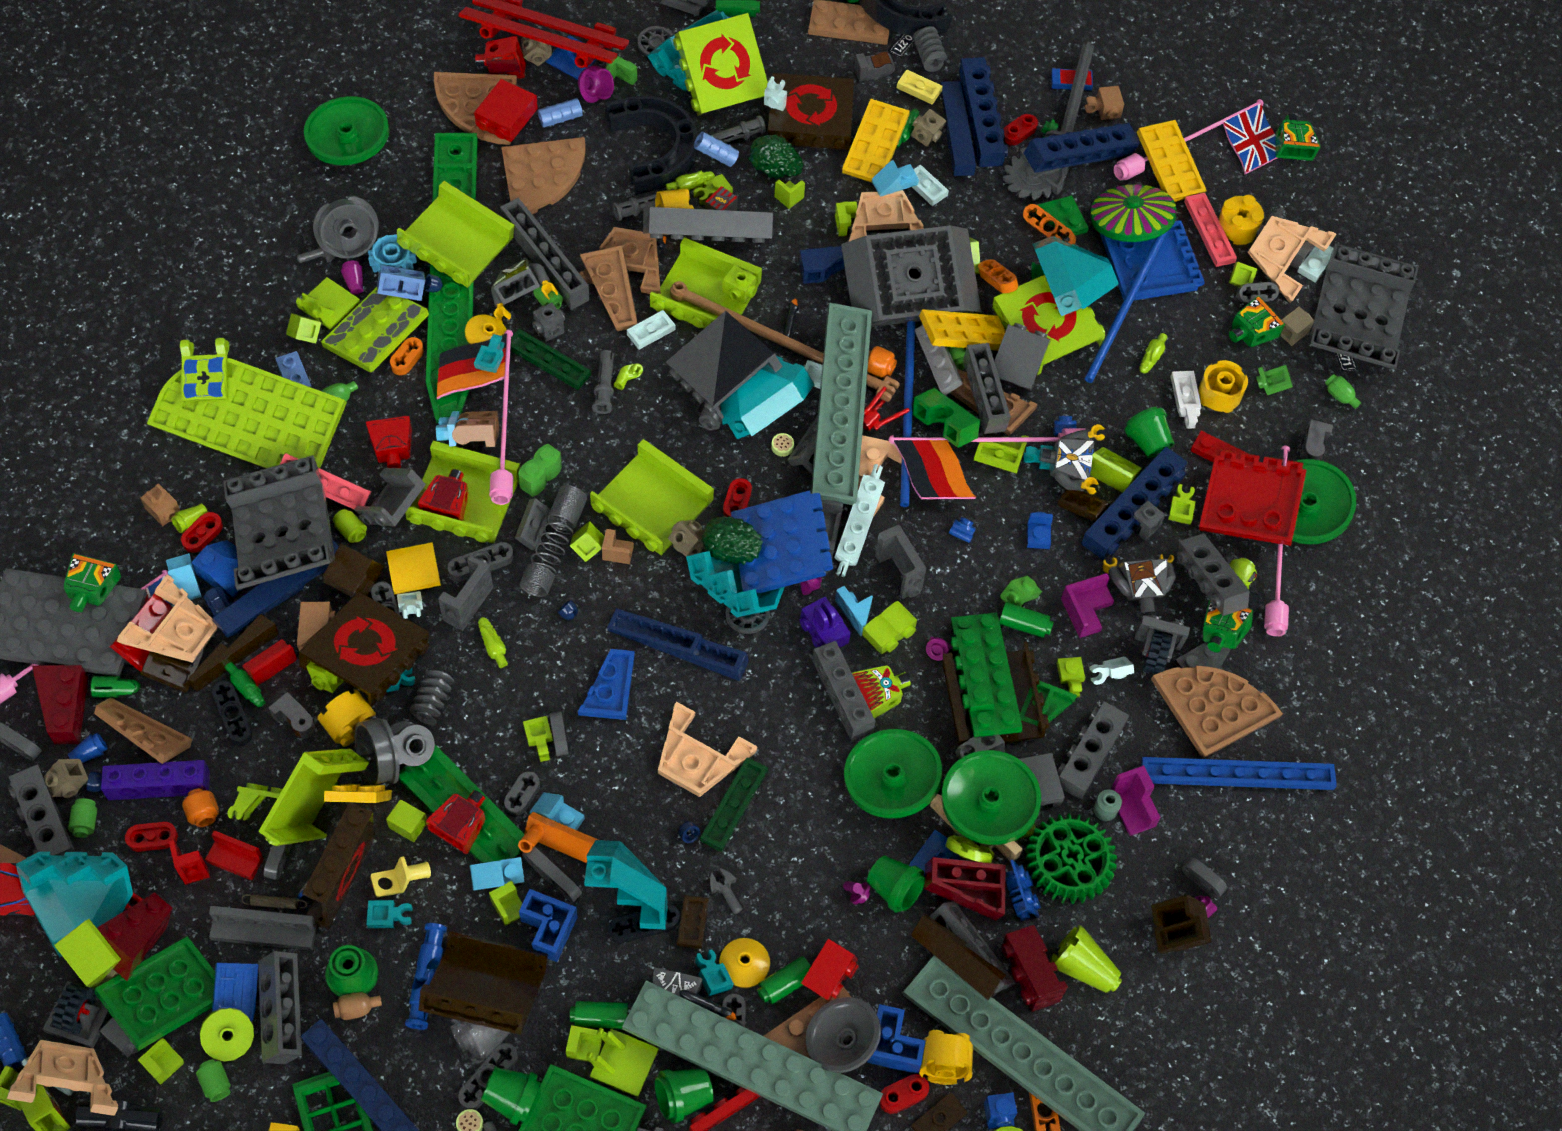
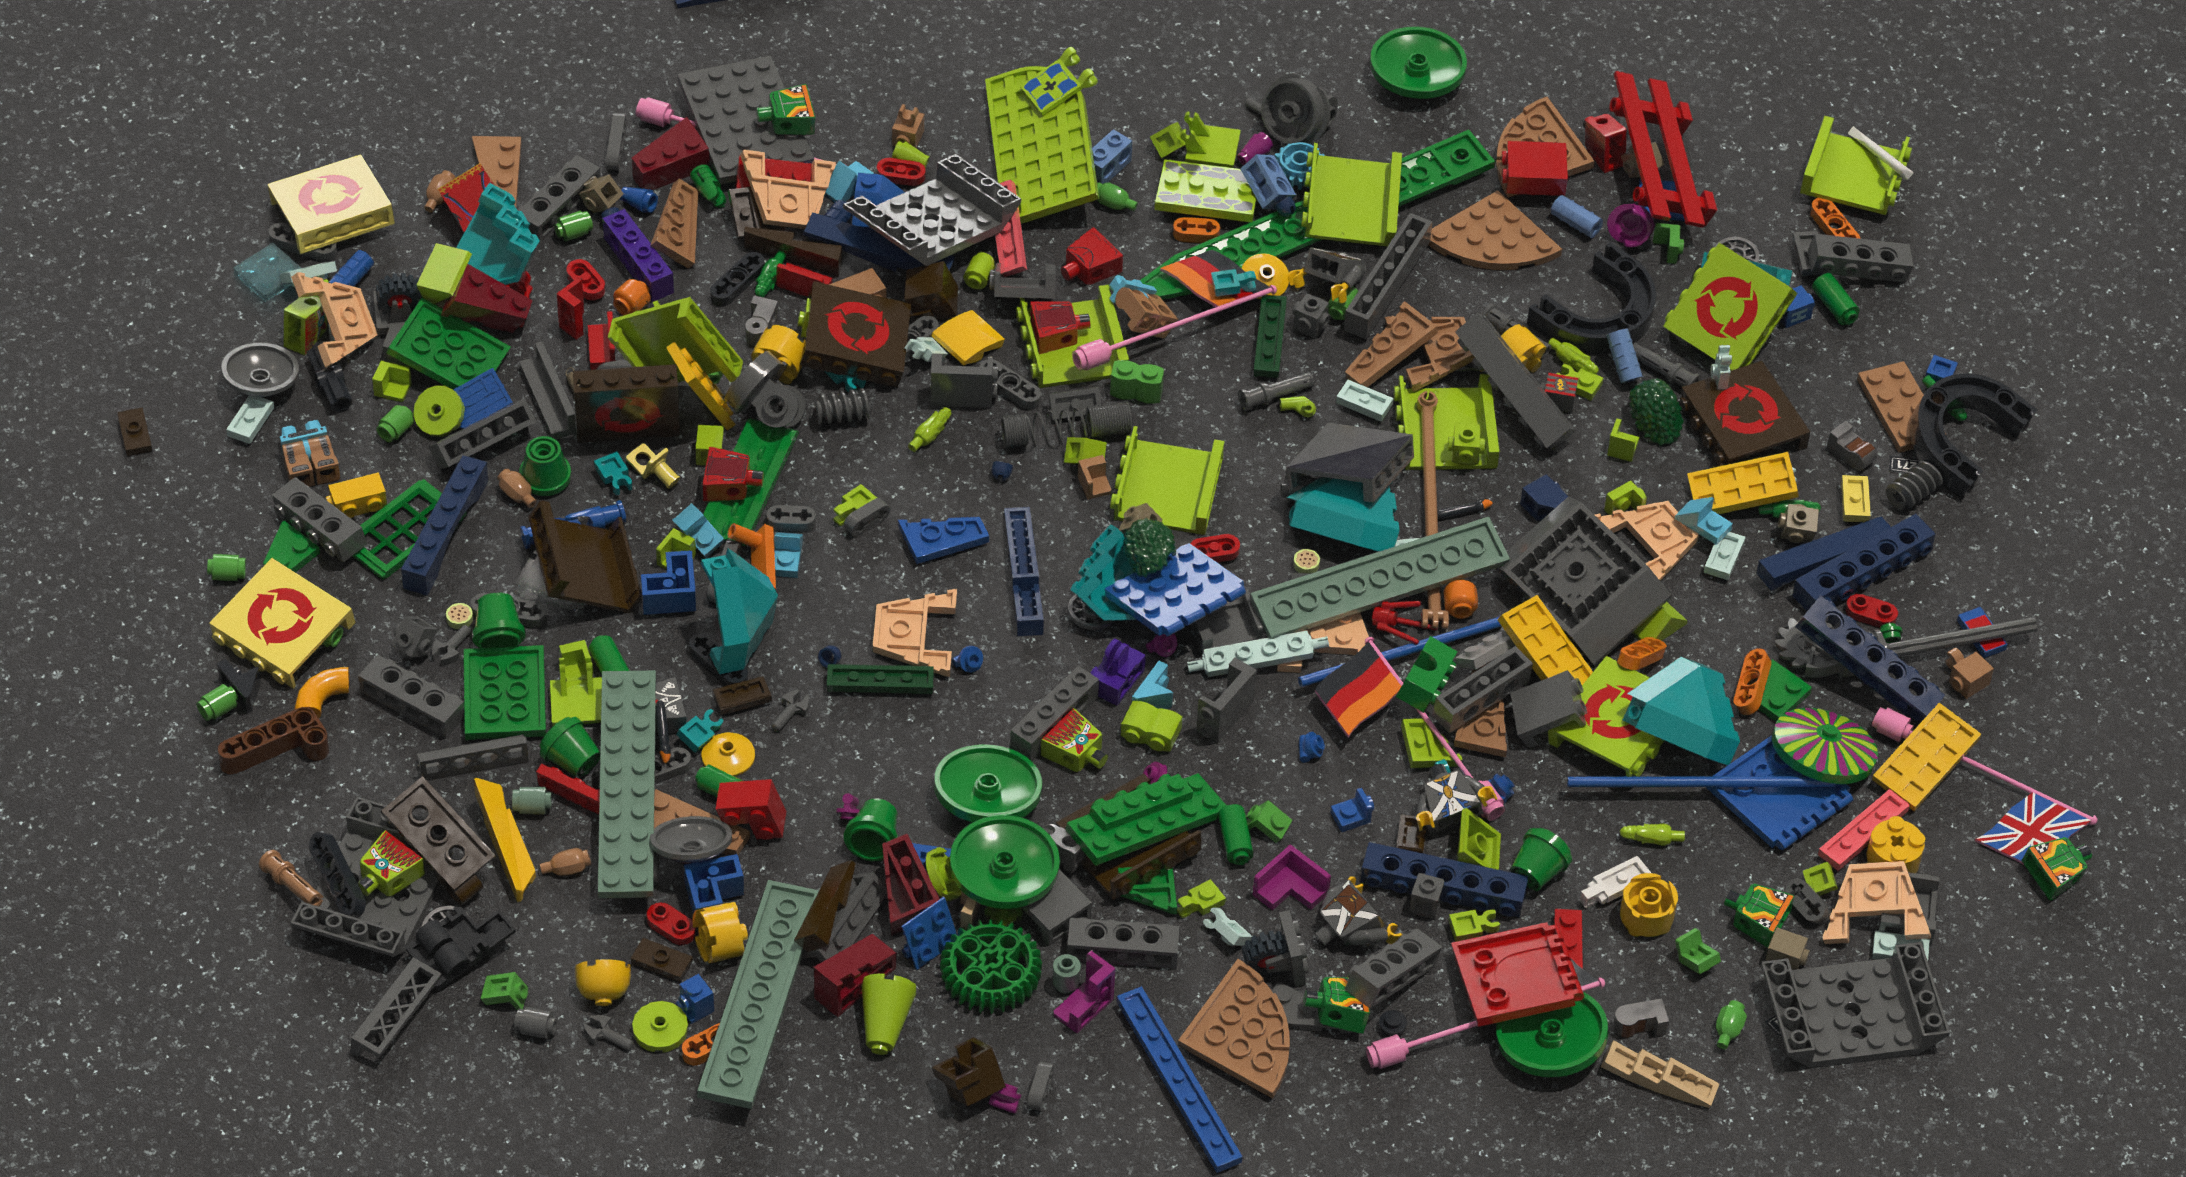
camera: 65 degrees right, 10 degrees down
lime head [1229,558,1257,589] -> none
none -> blue plate [952,646,983,672]
none -> tan slope [1601,1040,1719,1108]

